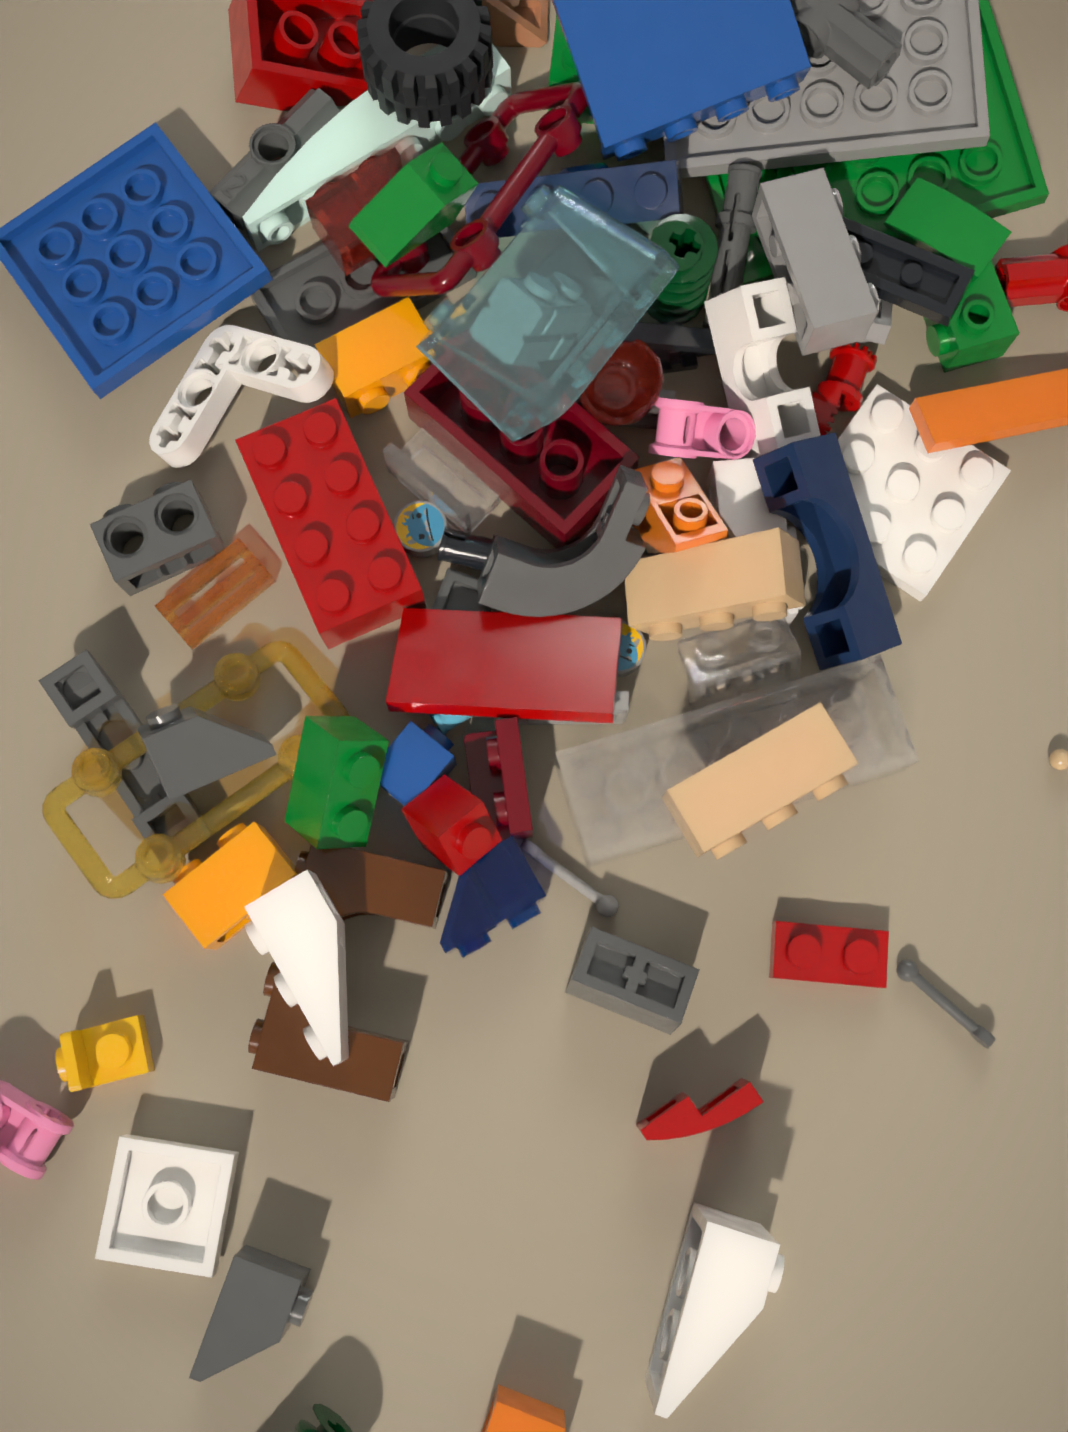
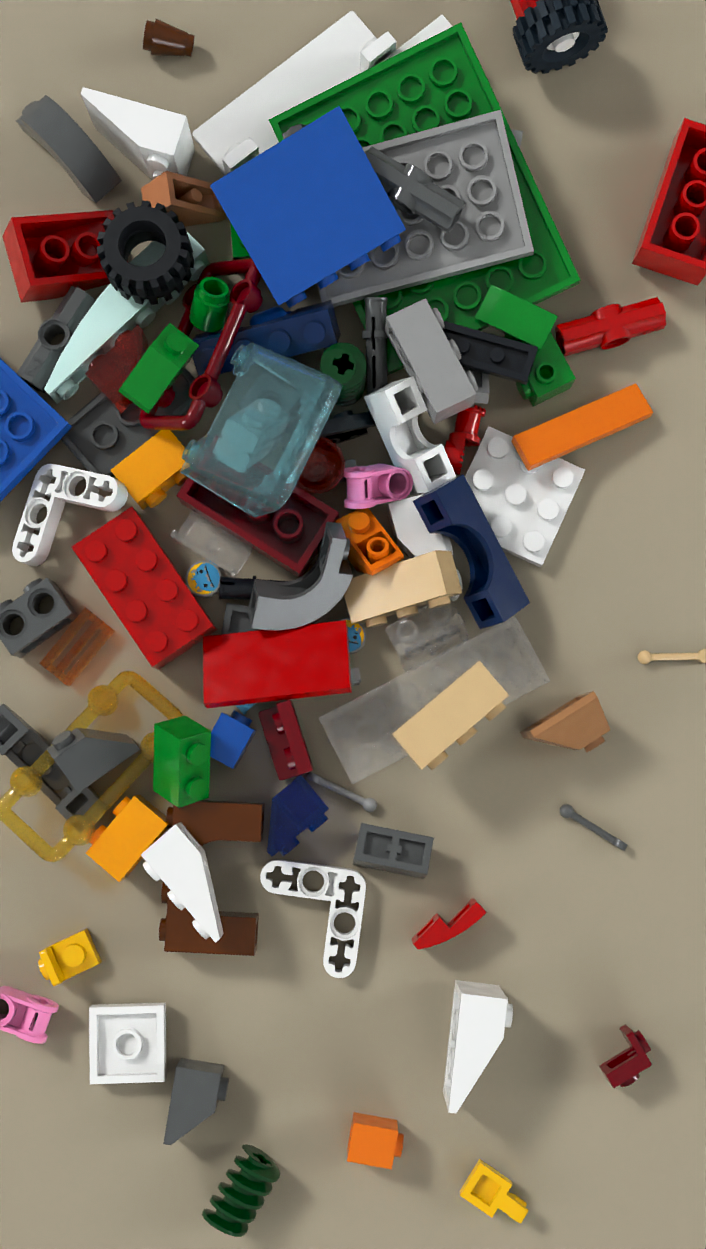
camera: 10 degrees left, 5 degrees up
red brick [401,774,502,876] -> none
red plate [769,921,889,988] -> none
none -> green brick [189,277,230,332]
none -> white beam [260,859,366,978]
none -> medium nougat slope [520,691,610,752]
none -> dark red bracket [599,1024,652,1088]

